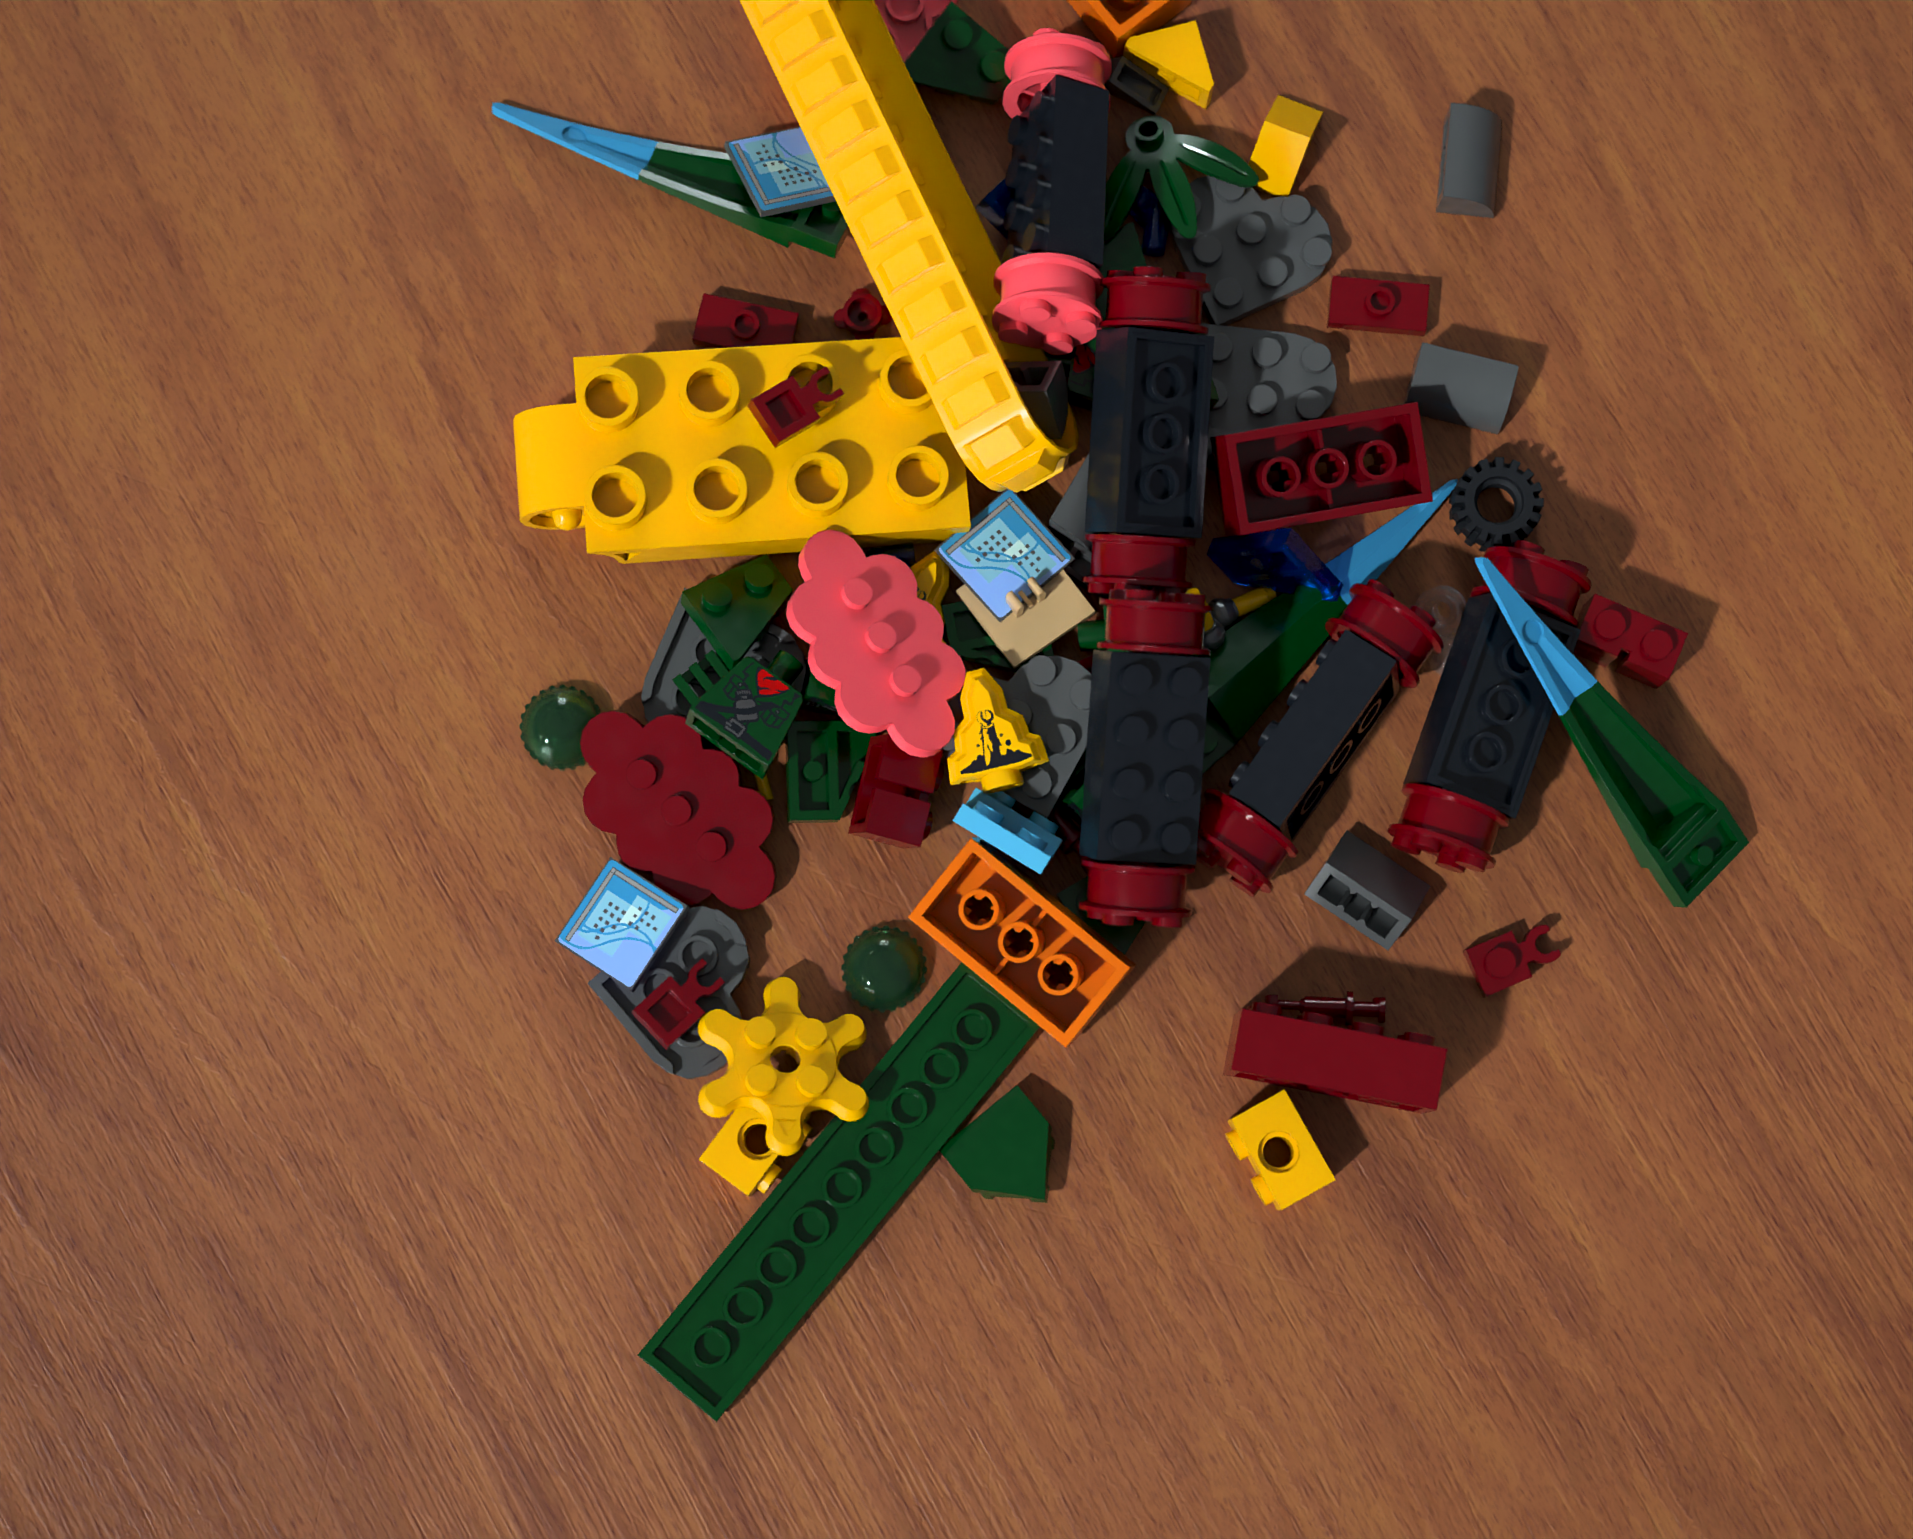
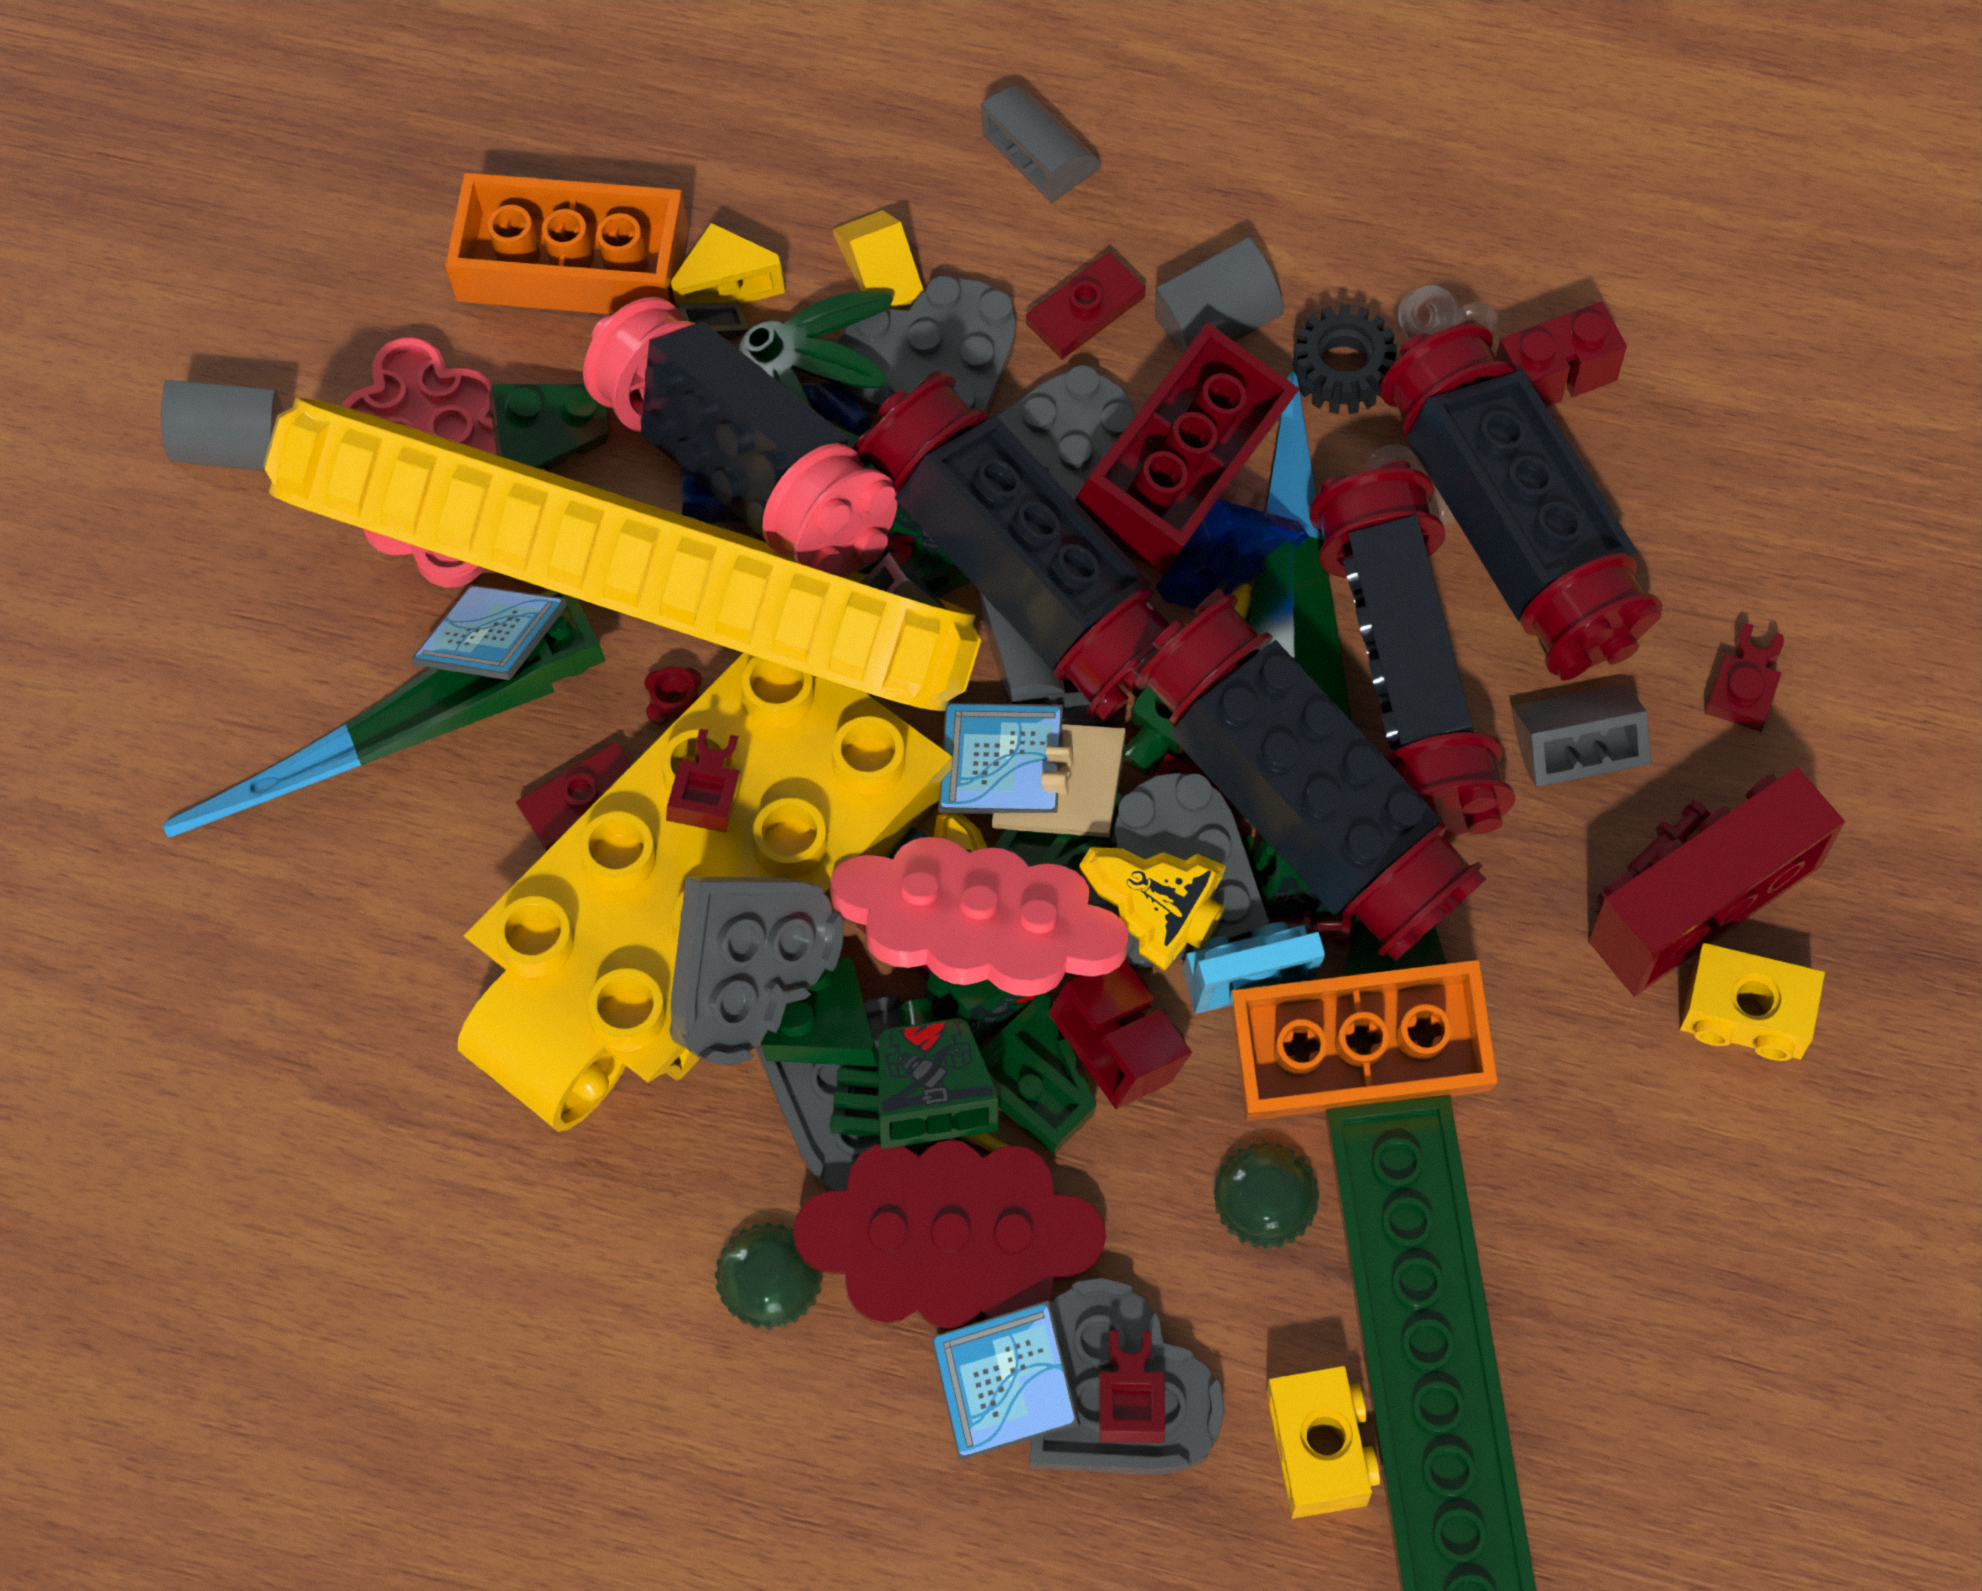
camera: 45 degrees left, 15 degrees down
yellow plate [698,977,869,1156] -> none
dark green slope [939,1085,1055,1203] -> none
dark green plate [1475,557,1749,908] -> none
none -> dark grey plate [670,877,843,1066]
none -> clear plate [1398,285,1500,339]

